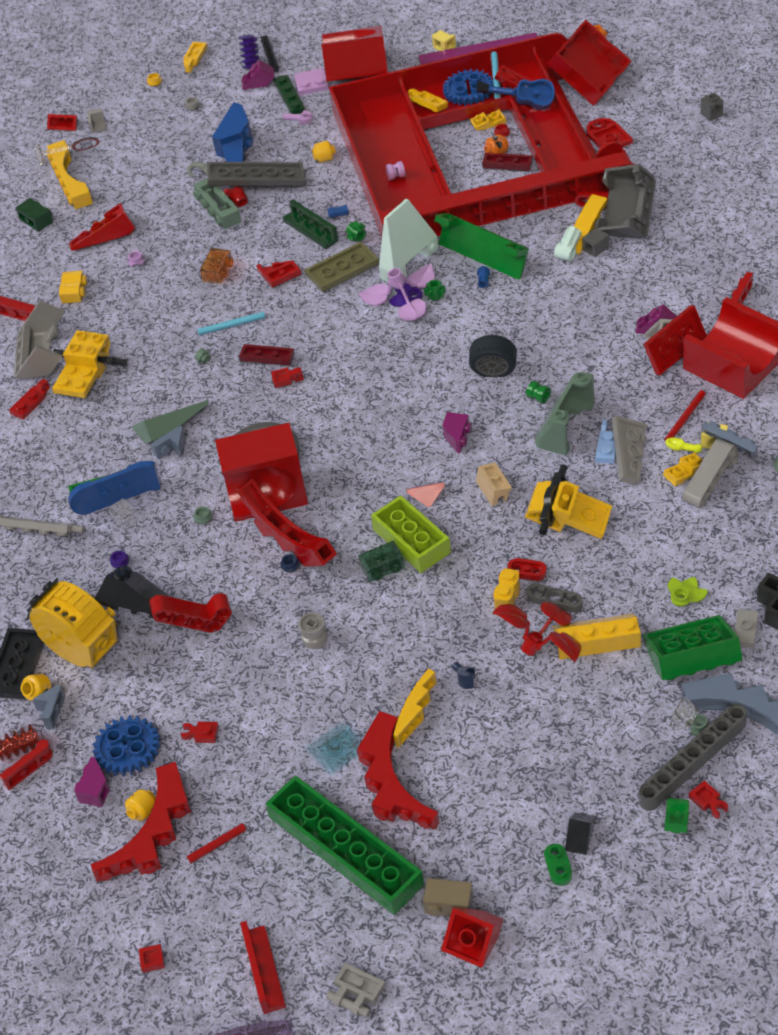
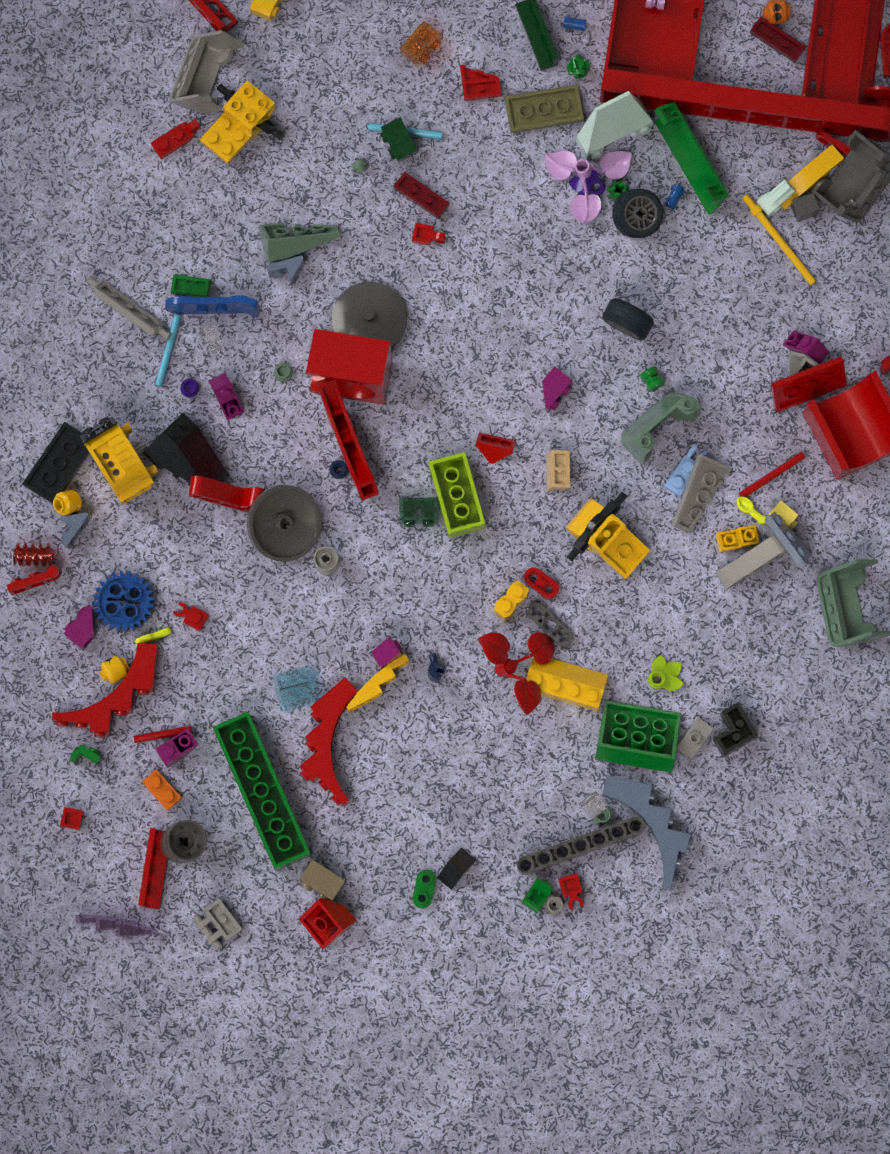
camera: 20 degrees right, 30 degrees up
none -> green bracket [70,745,103,766]
none -> neon yellow piece [135,627,172,644]
none -> orange plate [142,769,182,811]
none -> medium azure bar [155,314,181,388]
none -> magenta slope [155,729,198,768]
none -> dark grey wheel [161,820,208,864]
none -> magenta slope [208,373,244,420]
none -> dark grey dish [247,485,321,562]
none -> magenta slope [371,636,403,670]
none -> dark green brick [379,117,418,163]
none -> light grey plate [545,895,564,914]
none -> wheel [612,188,664,238]
none -> yellow bar [742,194,816,286]

